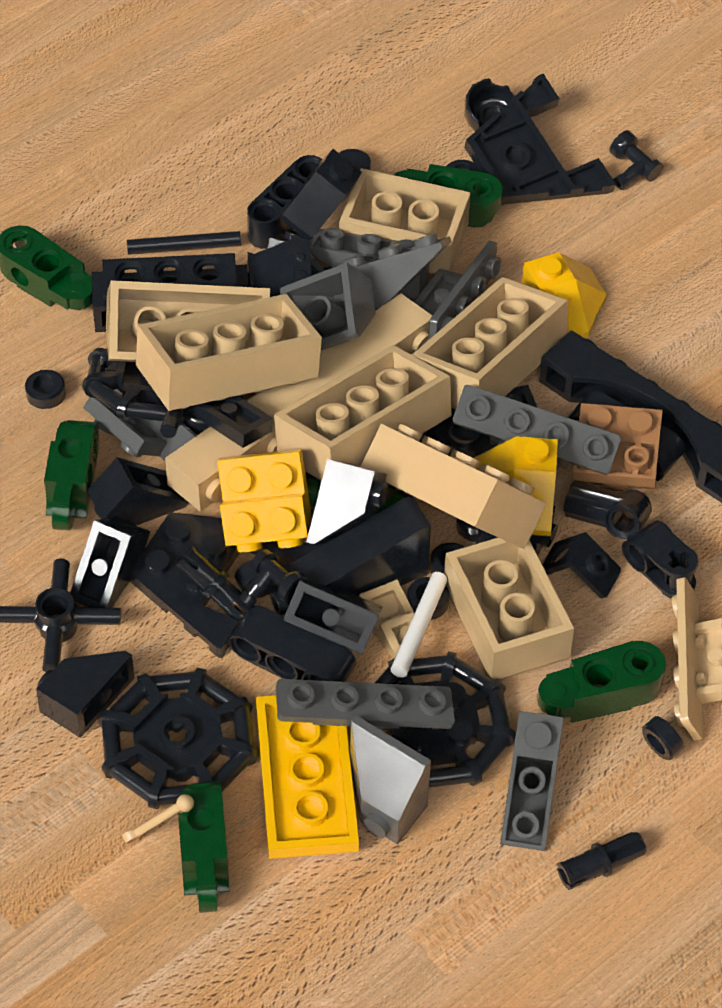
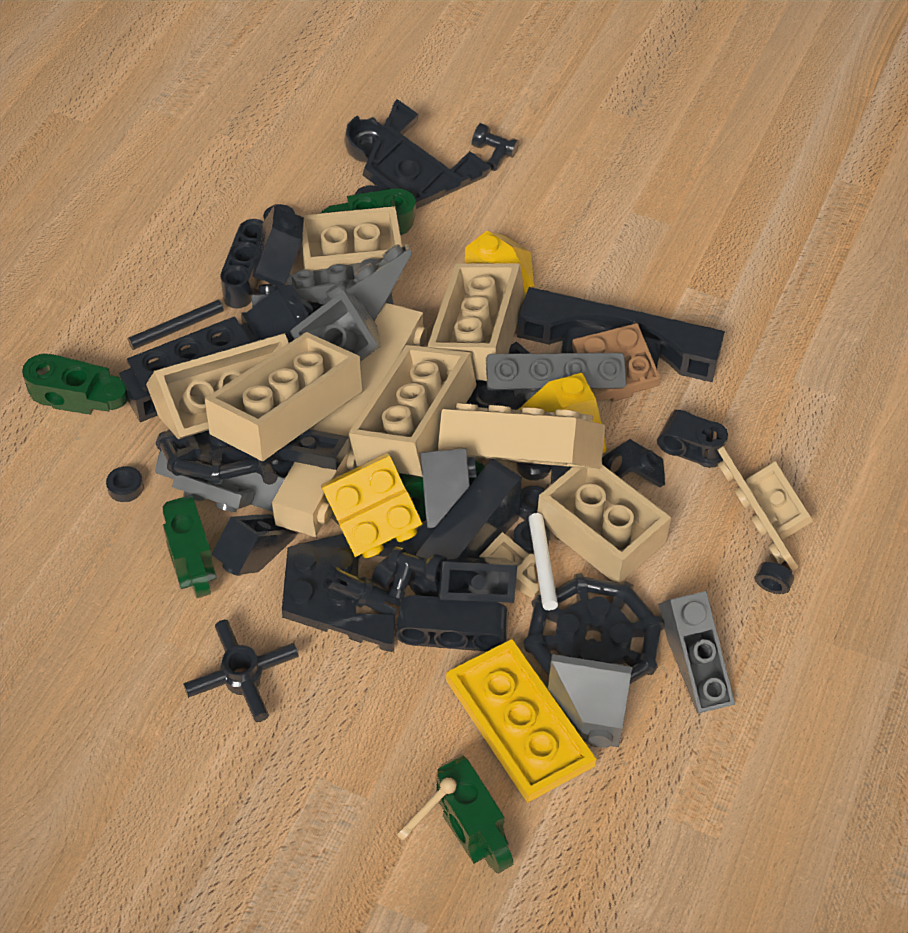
camera: 25 degrees left, 0 degrees up
black slope [36,651,135,738] -> none
black slope [70,516,150,608] -> none
black plate [98,668,258,810] -> none
dark grey bracket [276,679,455,729] -> none
dark grey bracket [414,240,501,339] -> none
dark green piece [537,641,666,723] -> none
black axle [557,832,647,890] -> none
black piece [563,480,652,539] -> none

